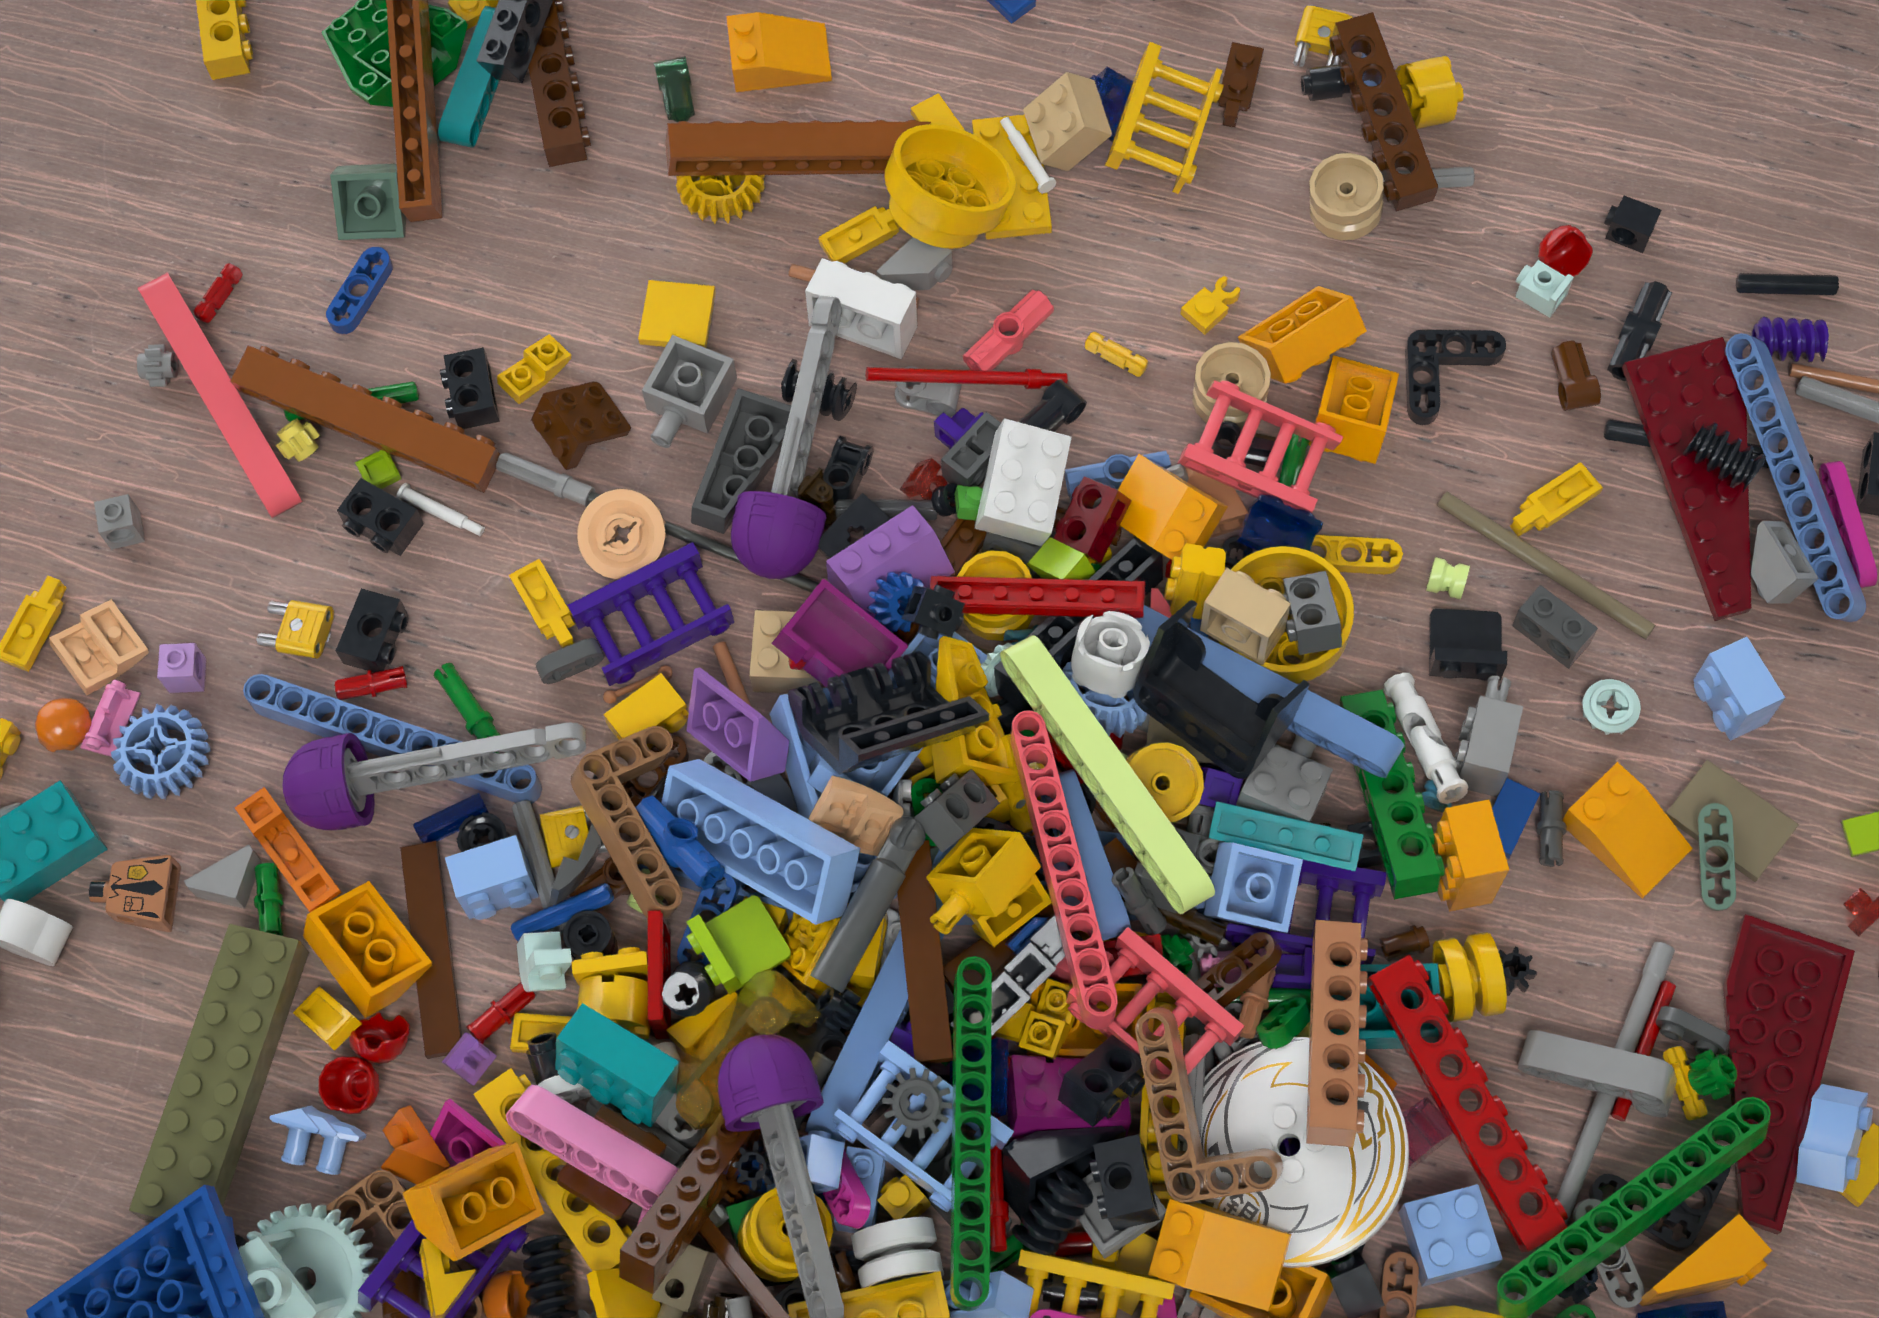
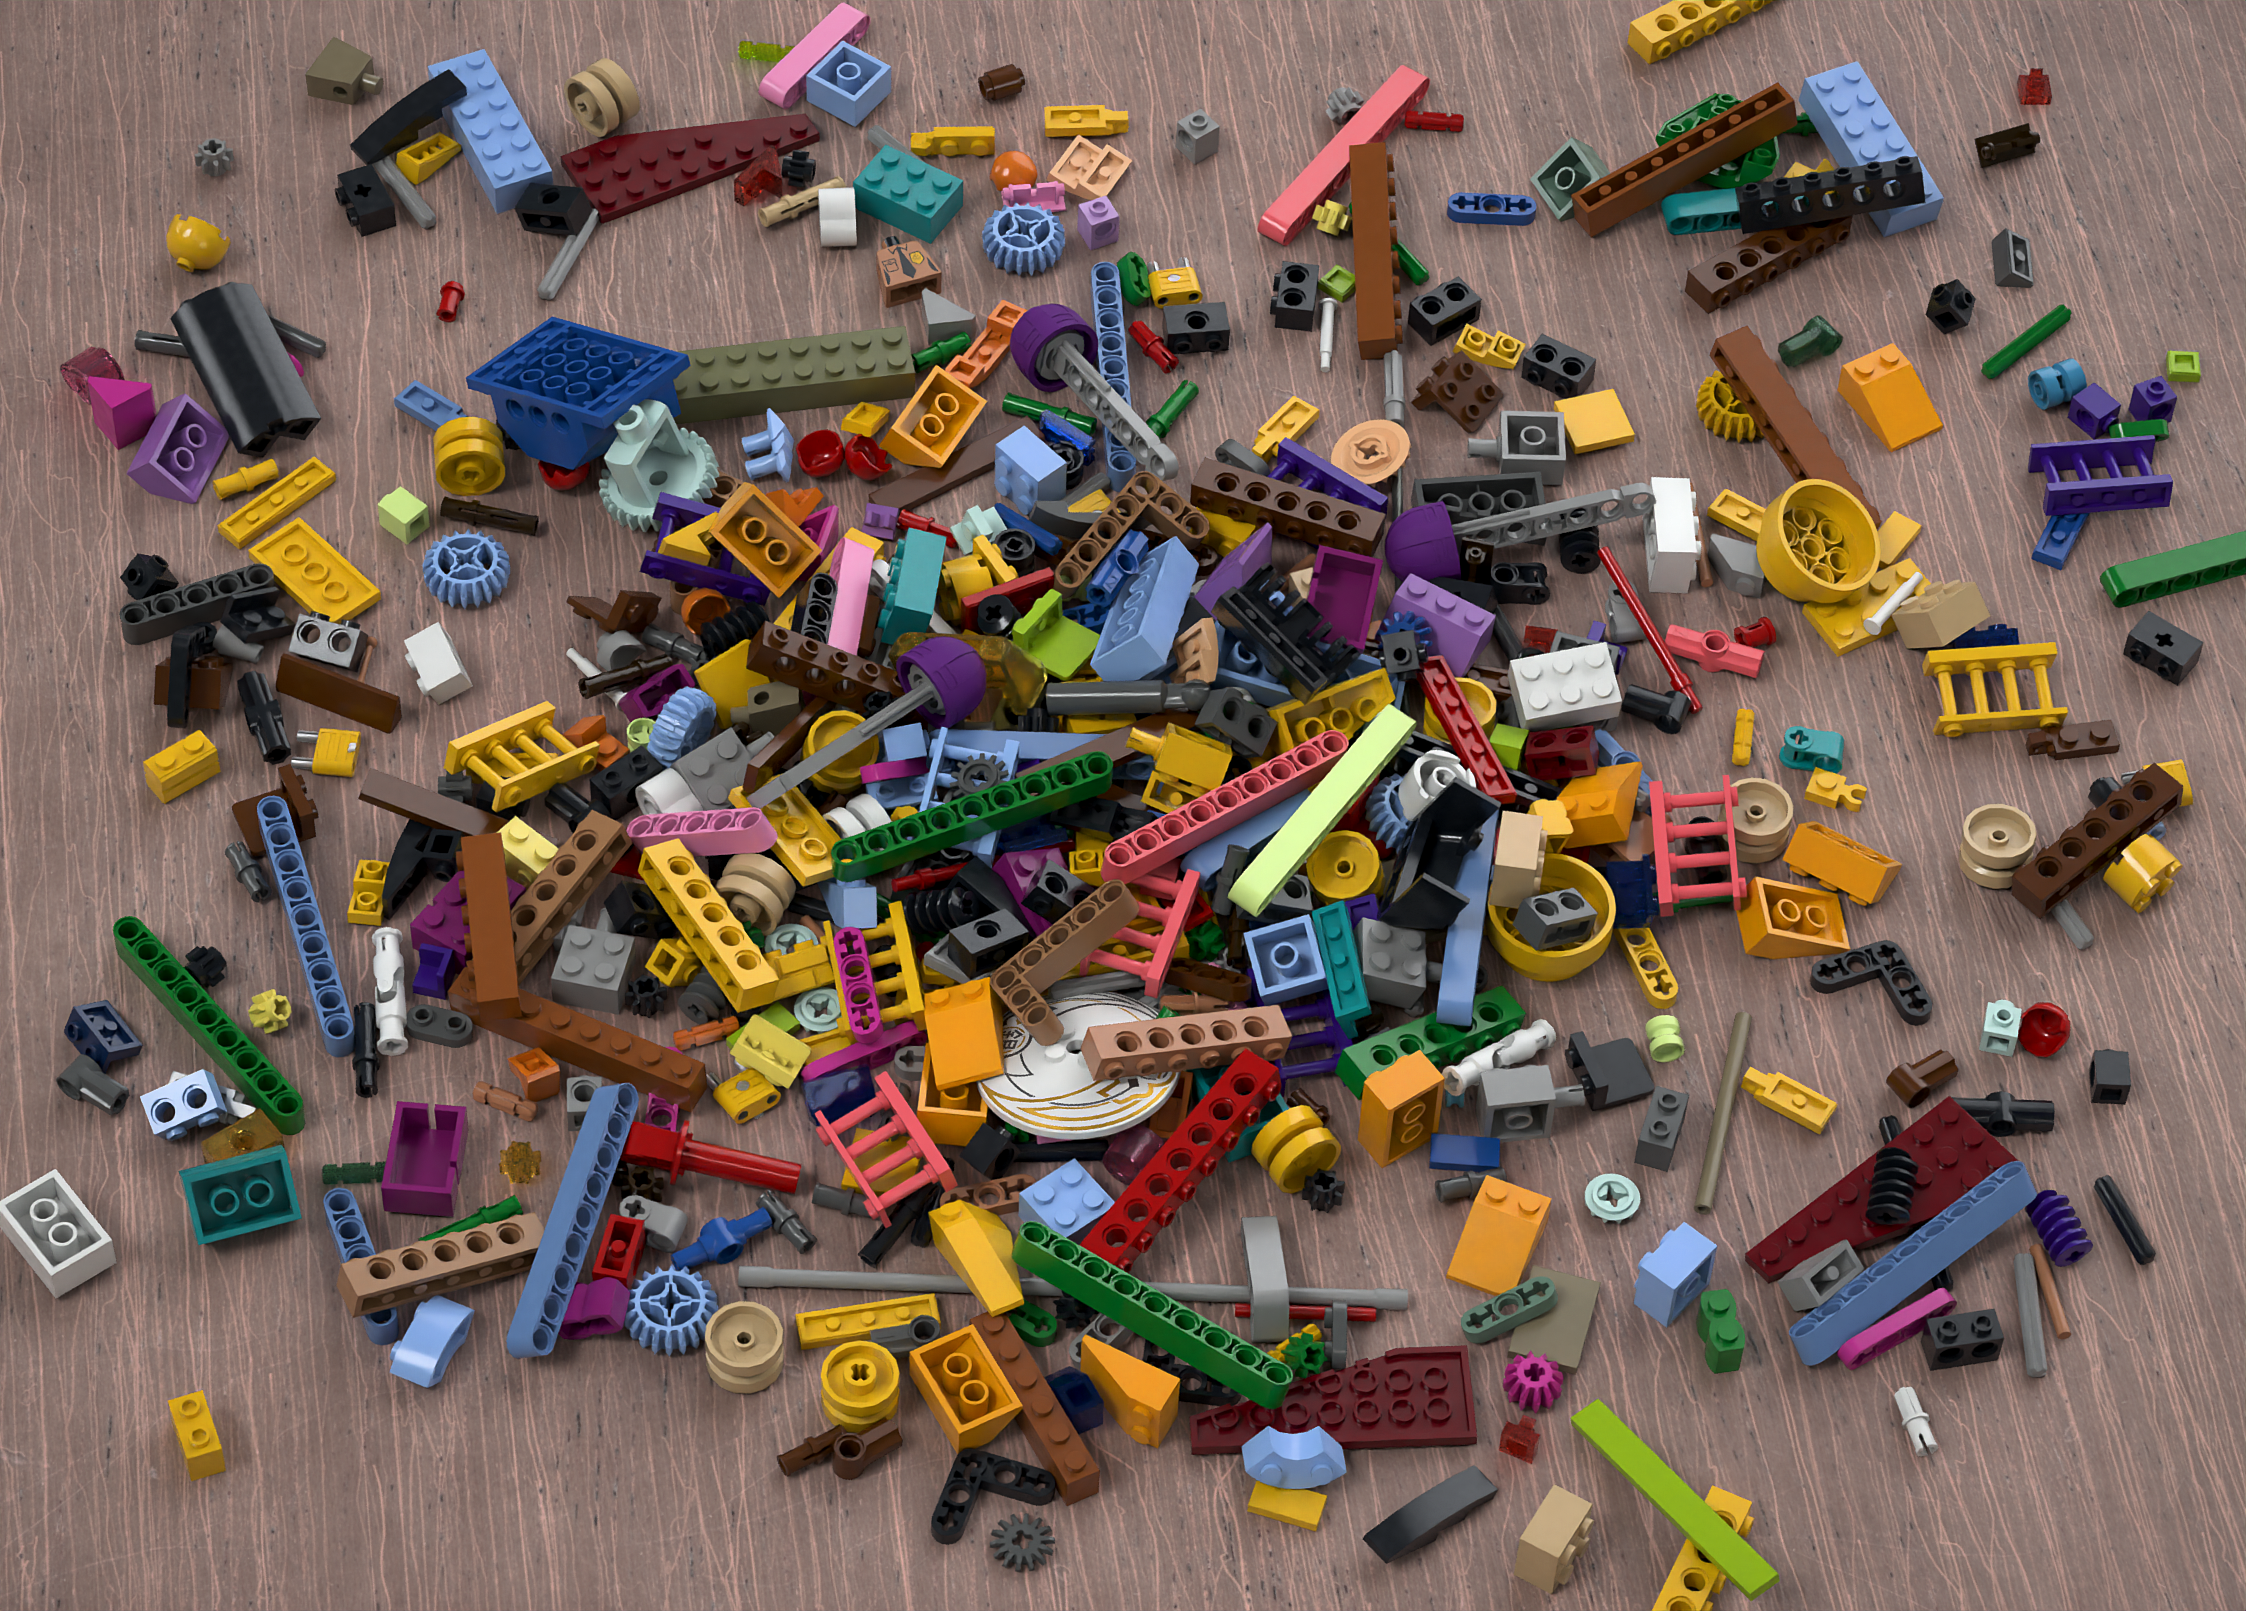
camera: 60 degrees right, 15 degrees down
none -> black beam [791,572,838,644]
none -> green pin [1002,392,1097,438]
none -> green beam [1117,252,1151,306]
none -> reddish brown brick [1190,457,1386,557]
none -> dark pink gear [1503,1350,1564,1414]
none -> black brick [1521,334,1596,399]
none -> green brick [1696,1289,1745,1374]
none -> red bush [1734,617,1776,648]
none -> teal piece [1779,726,1844,774]

